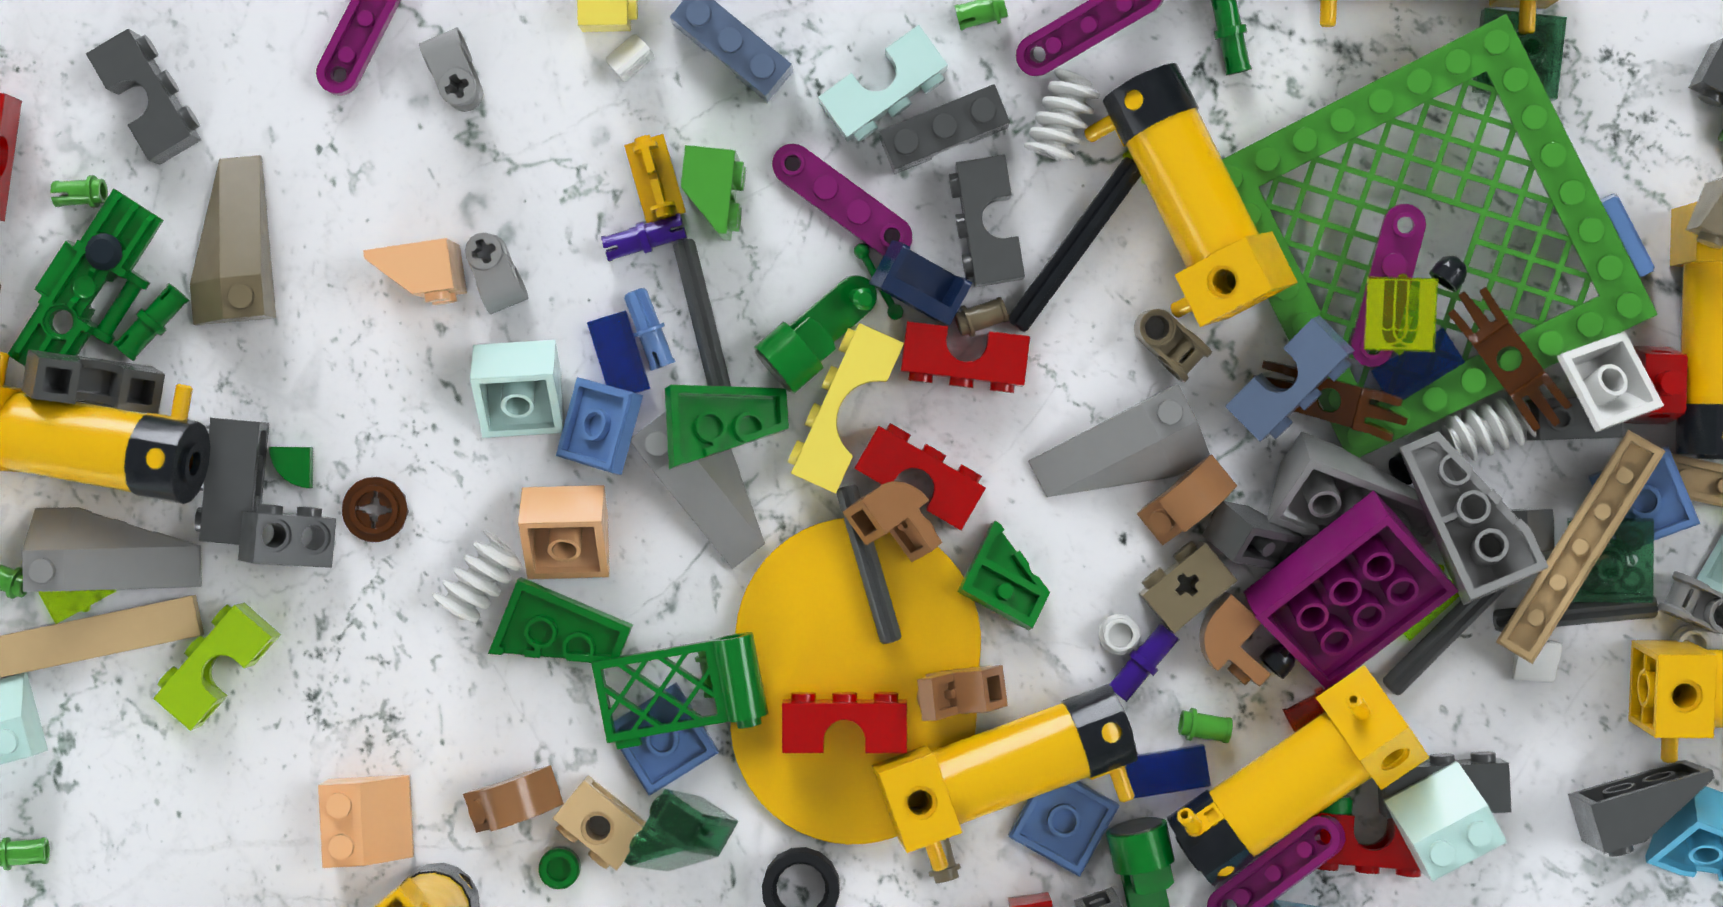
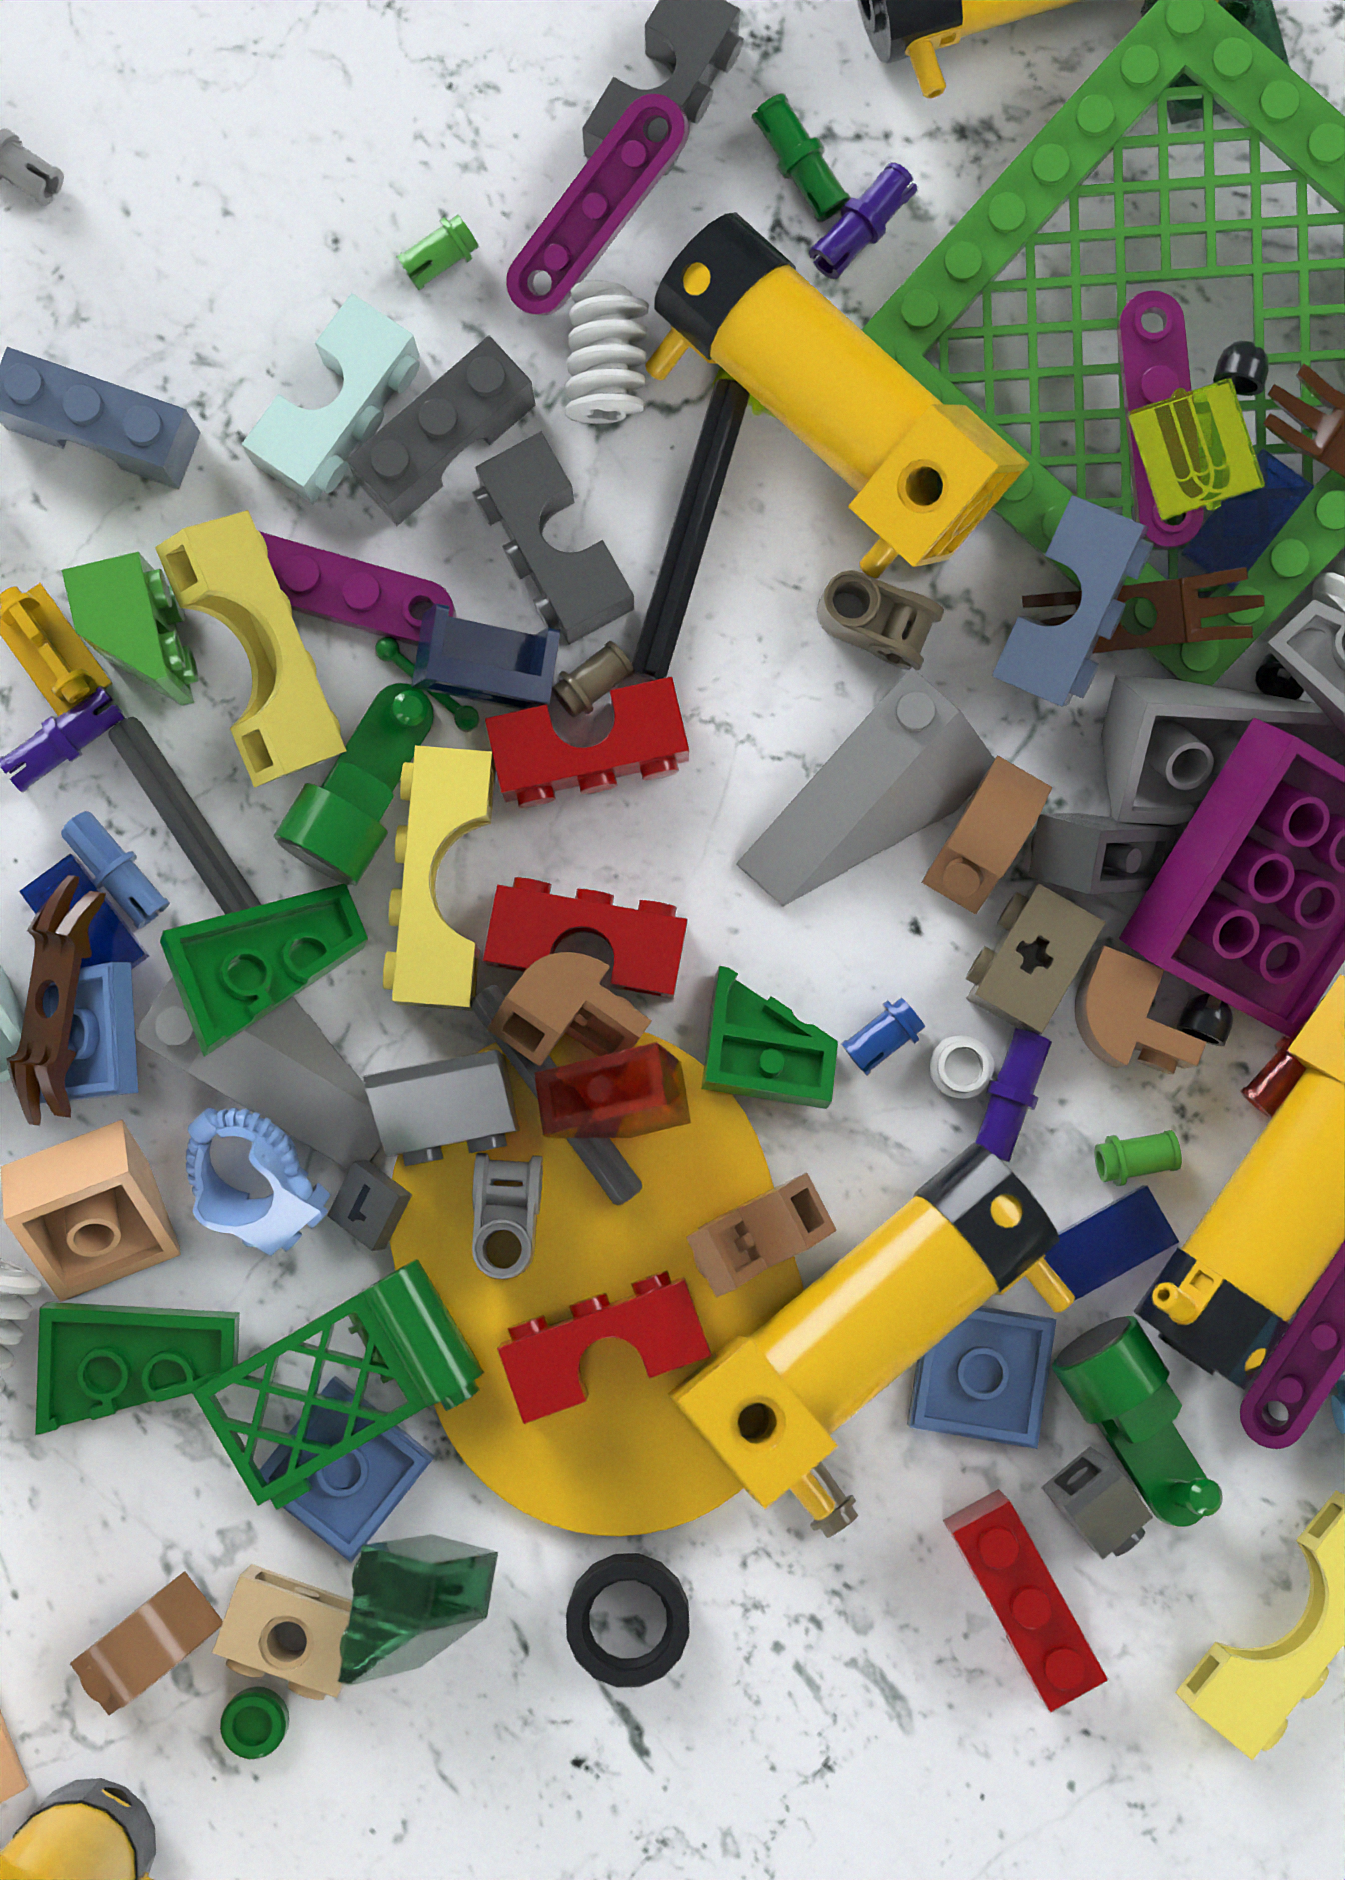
camera: 20 degrees left, 5 degrees down
none -> reddish brown piece [6,875,106,1126]
none -> light yellow arch [155,510,346,788]
none -> light blue piece [186,1108,330,1256]
none -> dark grey tile [327,1160,412,1251]
none -> slope [363,1050,520,1166]
none -> light grey piece [472,1153,543,1279]
none -> clear red slope [534,1042,691,1138]
none -> dark purple pin [808,162,918,280]
none -> blue pin [841,997,925,1076]

